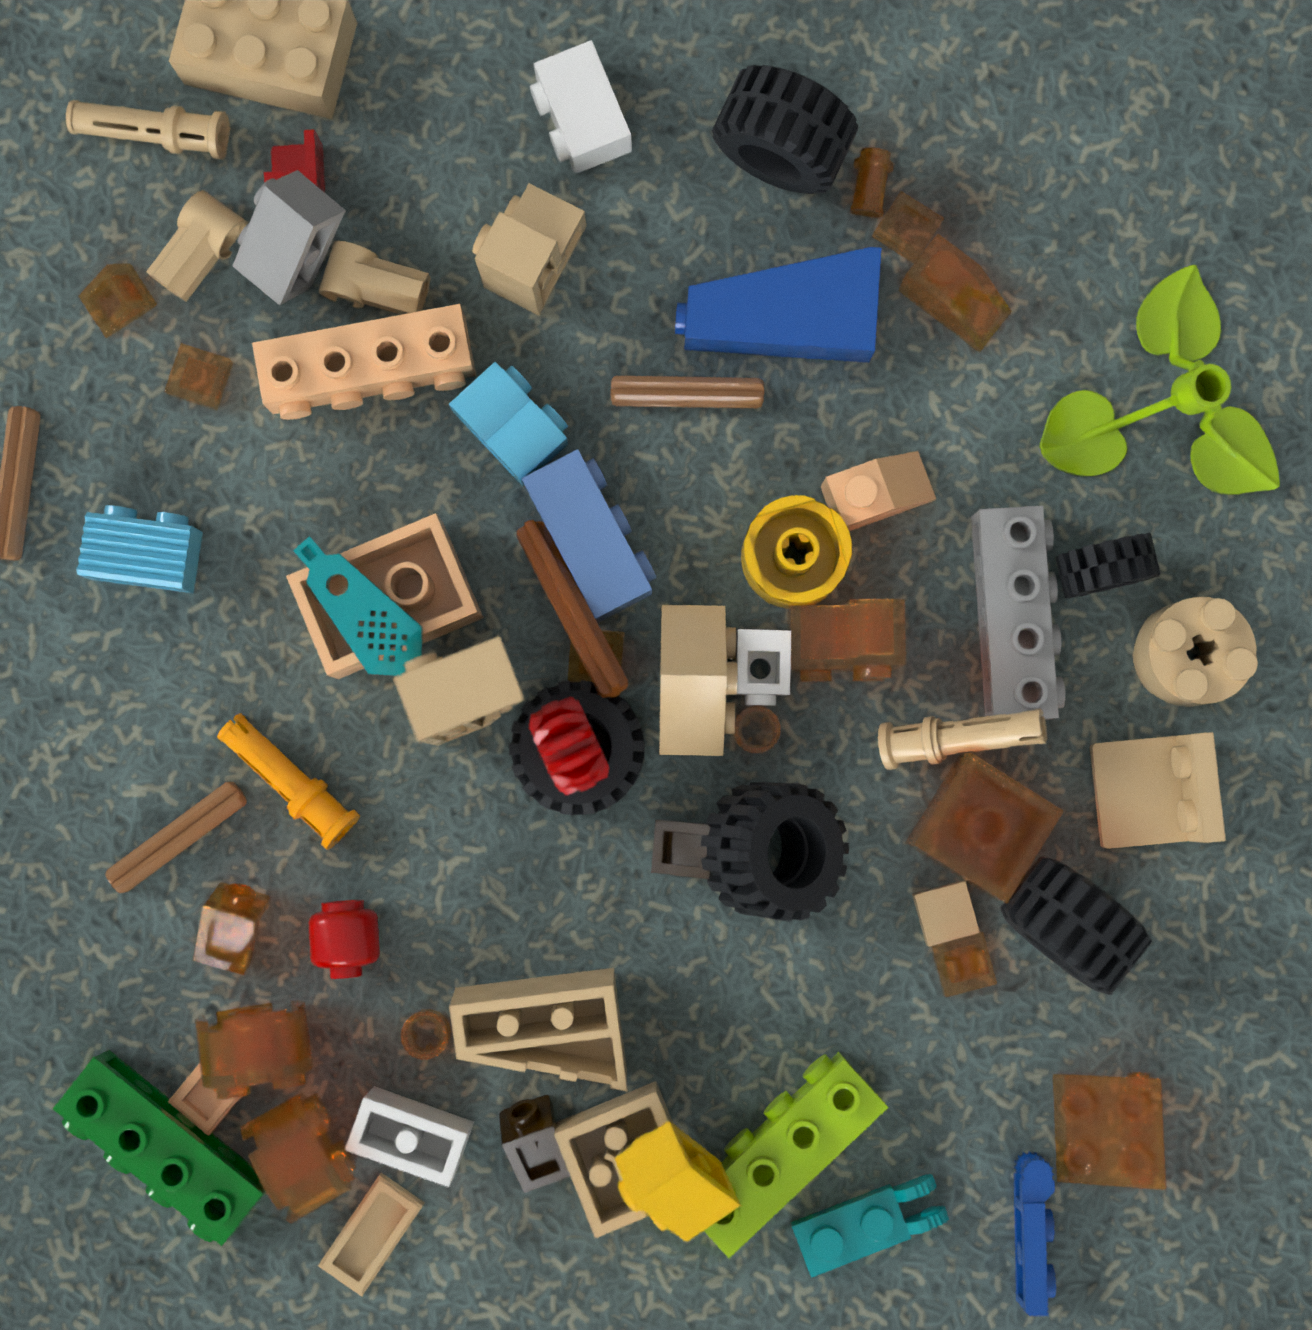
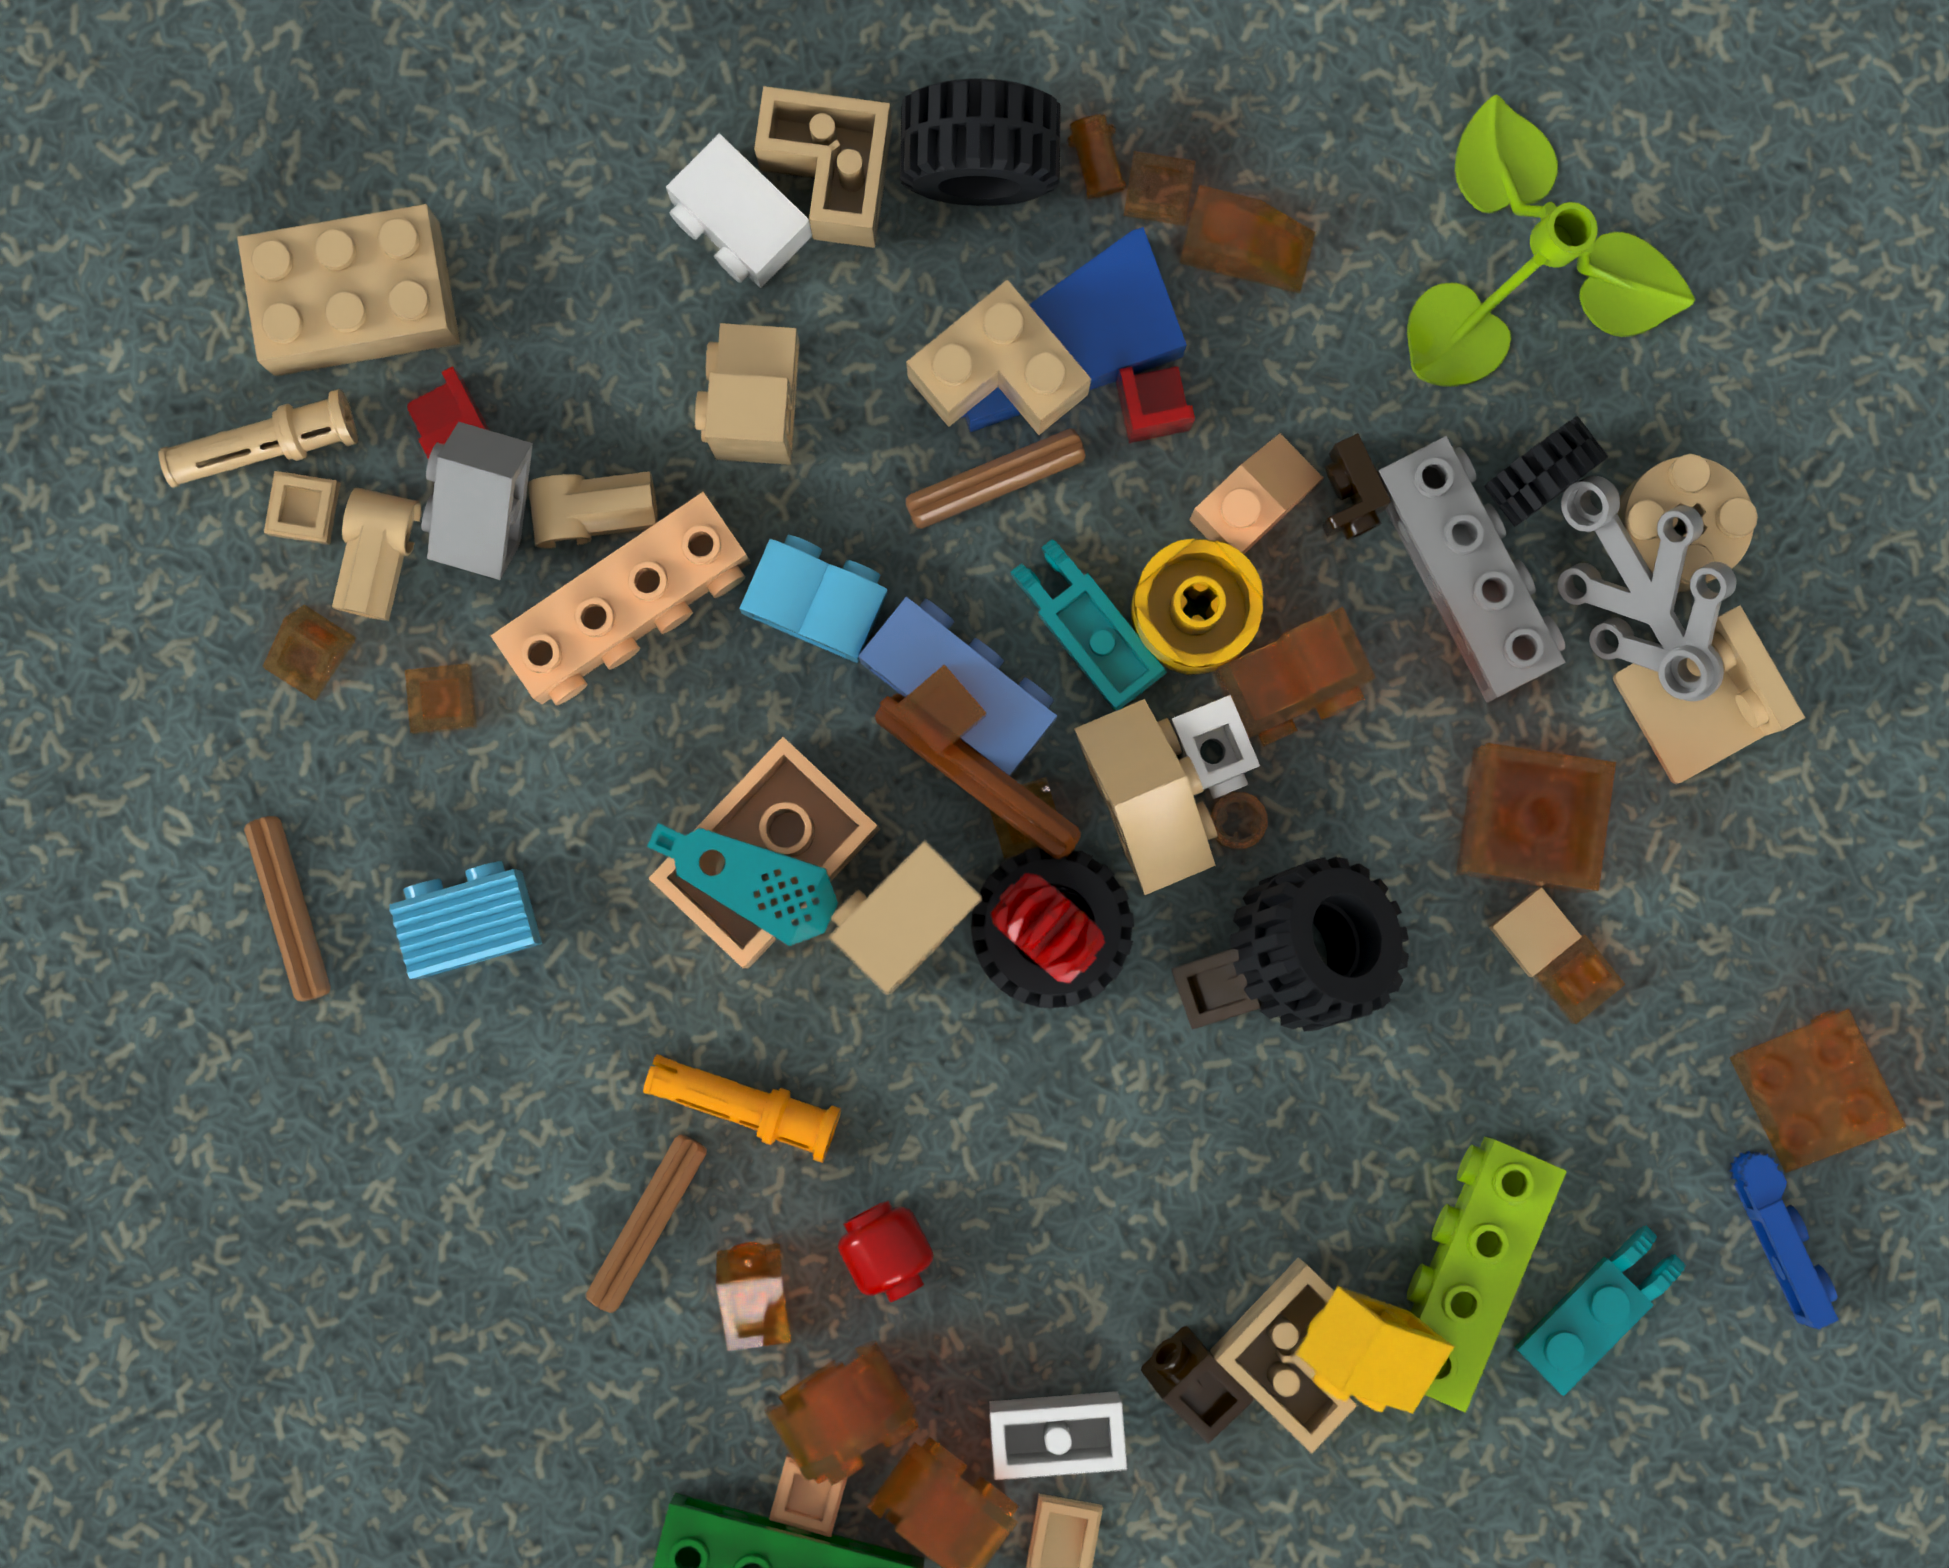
camera: 25 degrees left, 0 degrees up
clear orange bush [401,1009,451,1060] -> none
tan wedge [449,968,627,1091] -> none
tan pin [878,708,1047,770] -> none
black tyre [1000,857,1152,995] -> none
none -> tan tile [264,471,340,545]
none -> tan brick [754,86,892,248]
none -> clear orange tile [895,664,987,757]
none -> tan brick [906,279,1091,435]
none -> teal hinge [1010,539,1167,711]
none -> red panel [1116,366,1195,443]
none -> dark brown bracket [1322,433,1391,540]
none -> light grey plant [1557,476,1736,701]

